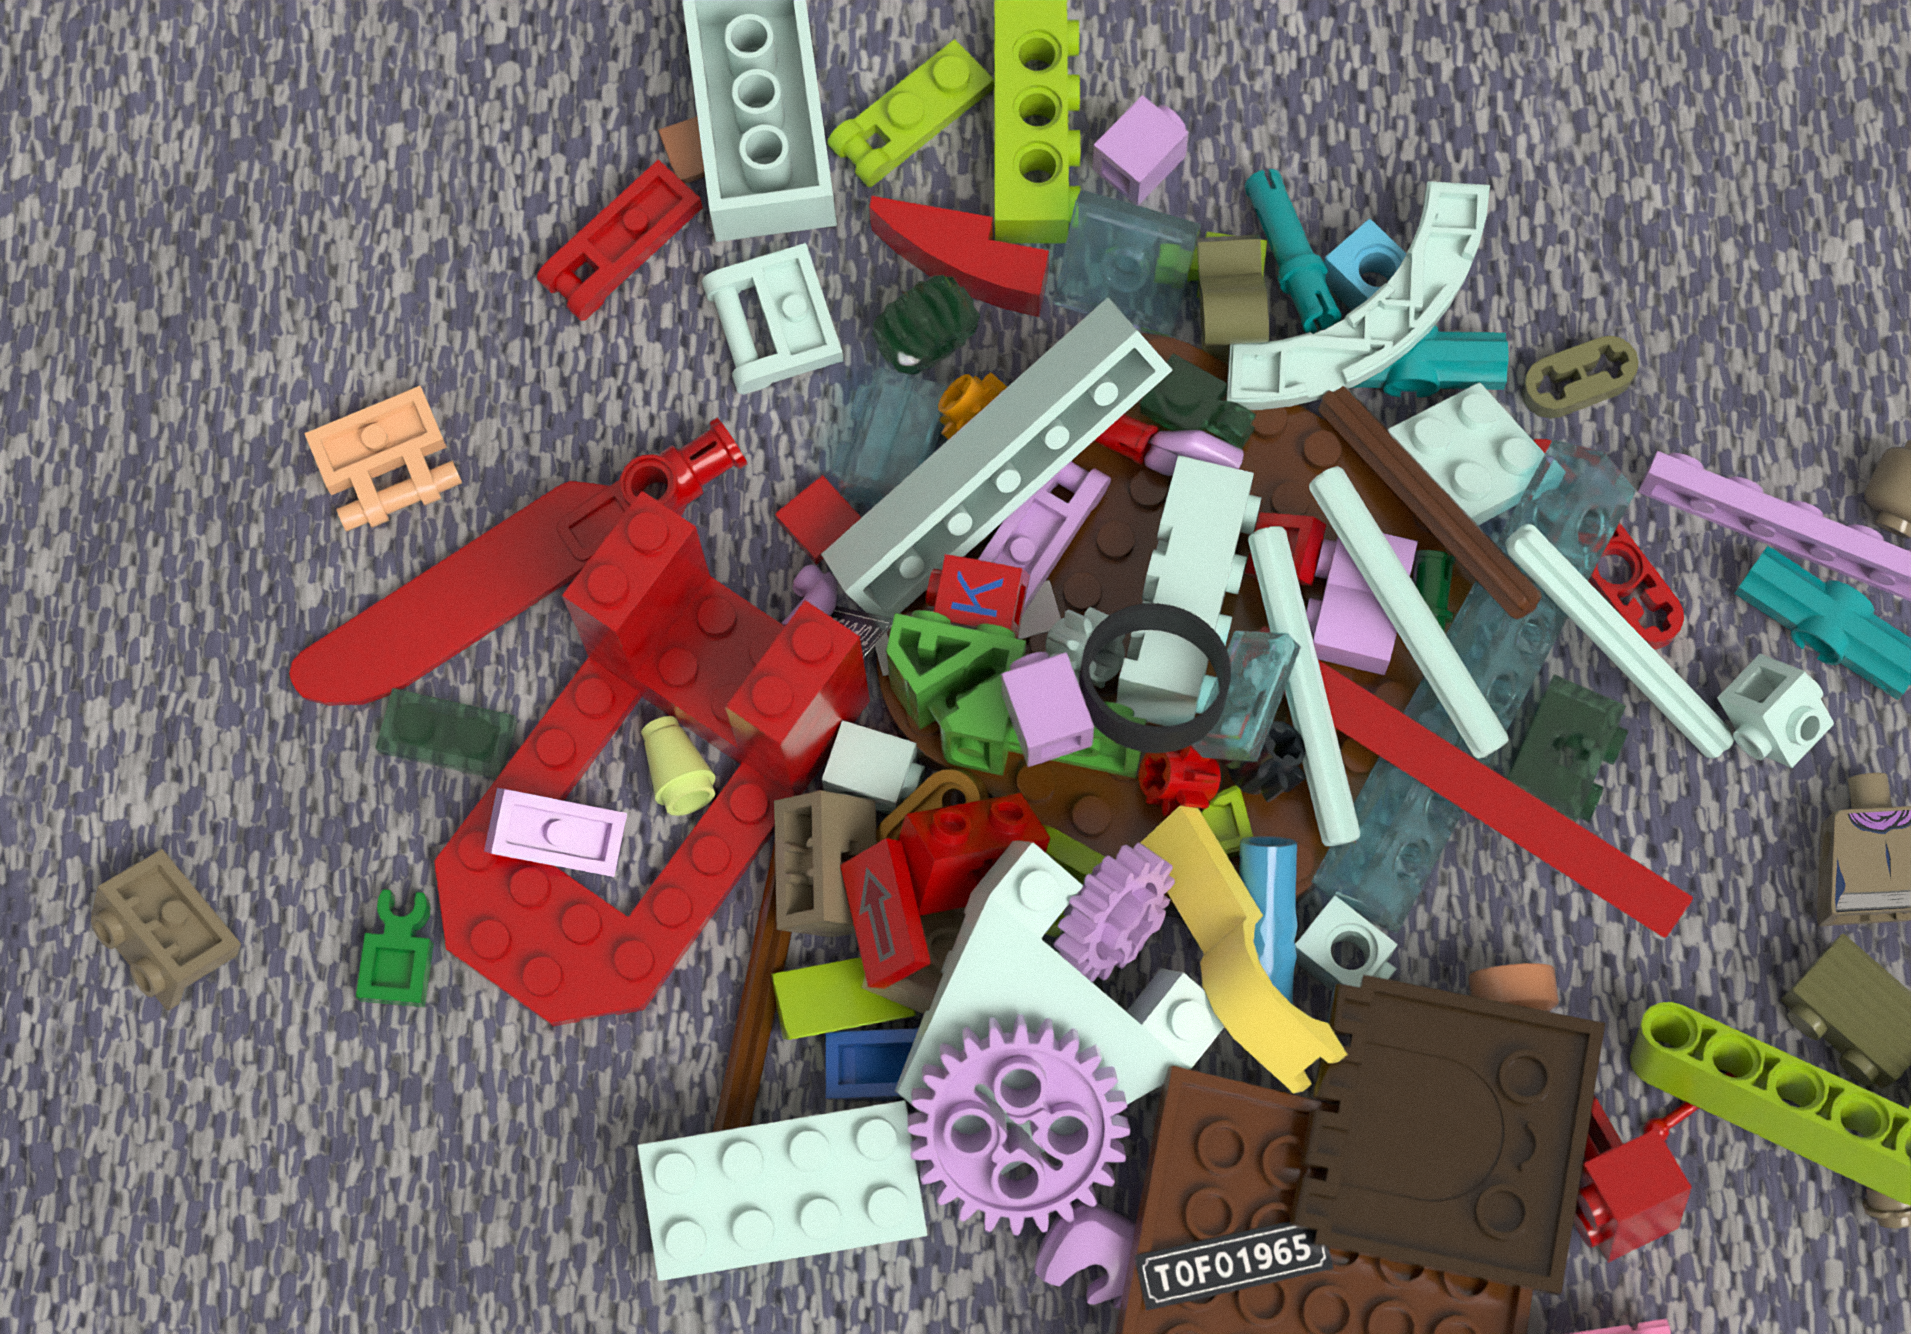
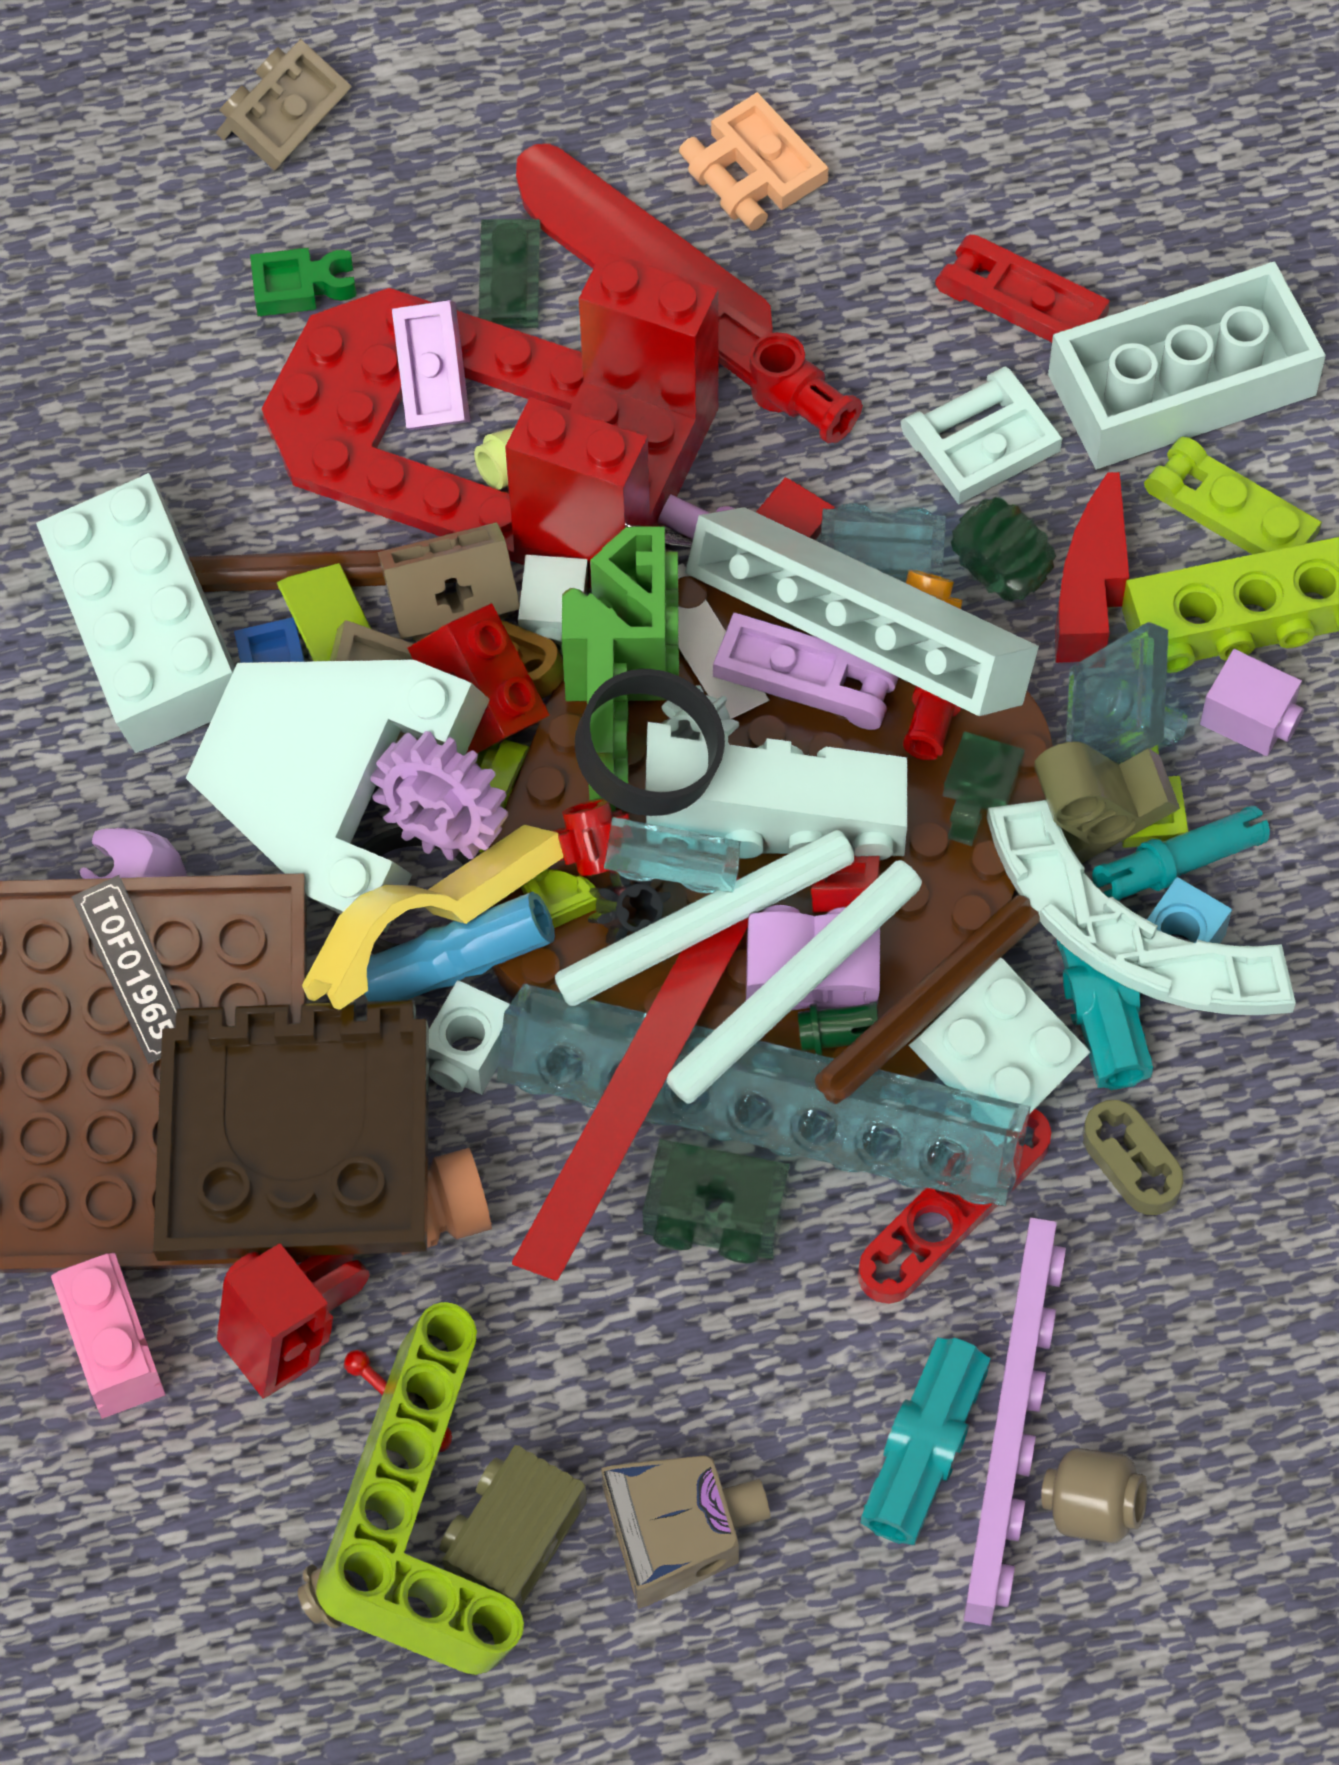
camera: 75 degrees right, 10 degrees down
red tile [840,838,931,989] -> none
lavender gear [908,1015,1130,1235] -> none
red brick [926,554,1030,639] -> none
lavender brick [1001,652,1094,767] -> none
lavender arm [1144,430,1244,476] -> none
light aqua axle [1505,524,1734,759] -> none
light aqua brick [1717,654,1834,768] -> none

